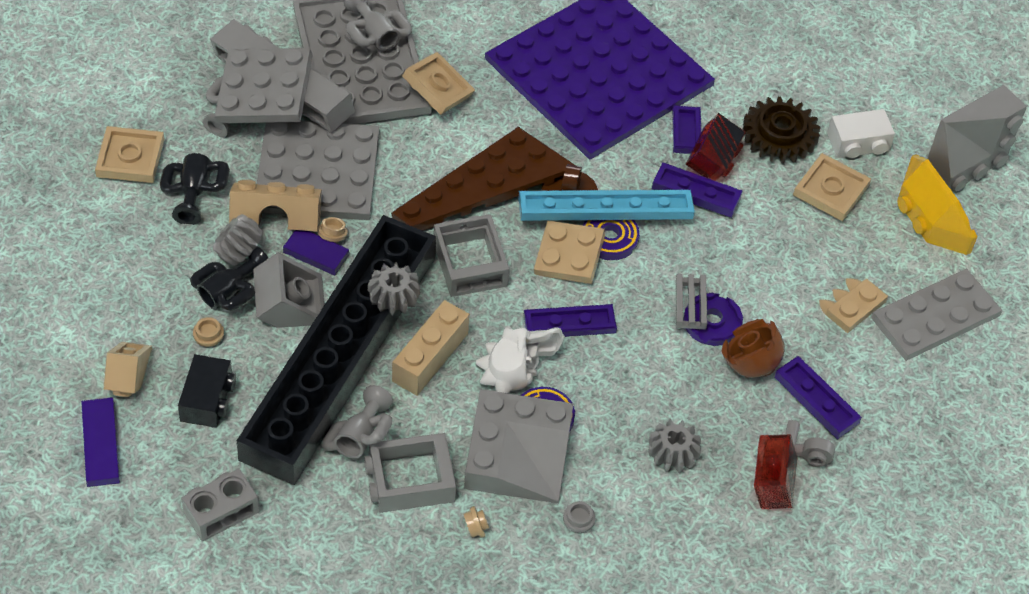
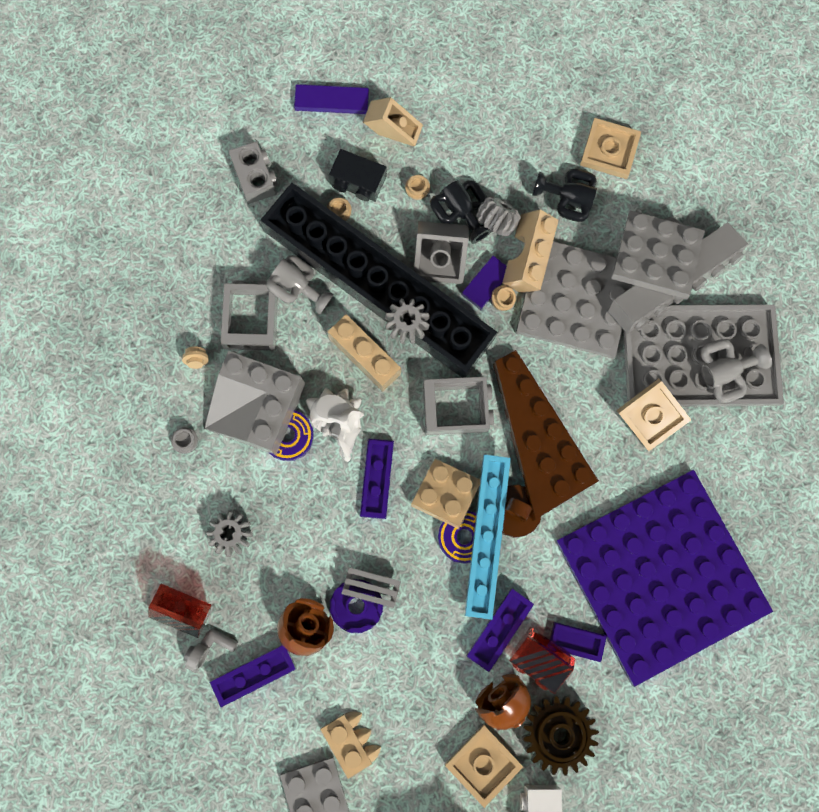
camera: 100 degrees right, 25 degrees up
none -> tan plate [327,198,352,221]
none -> dark orange cylinder [475,674,531,730]

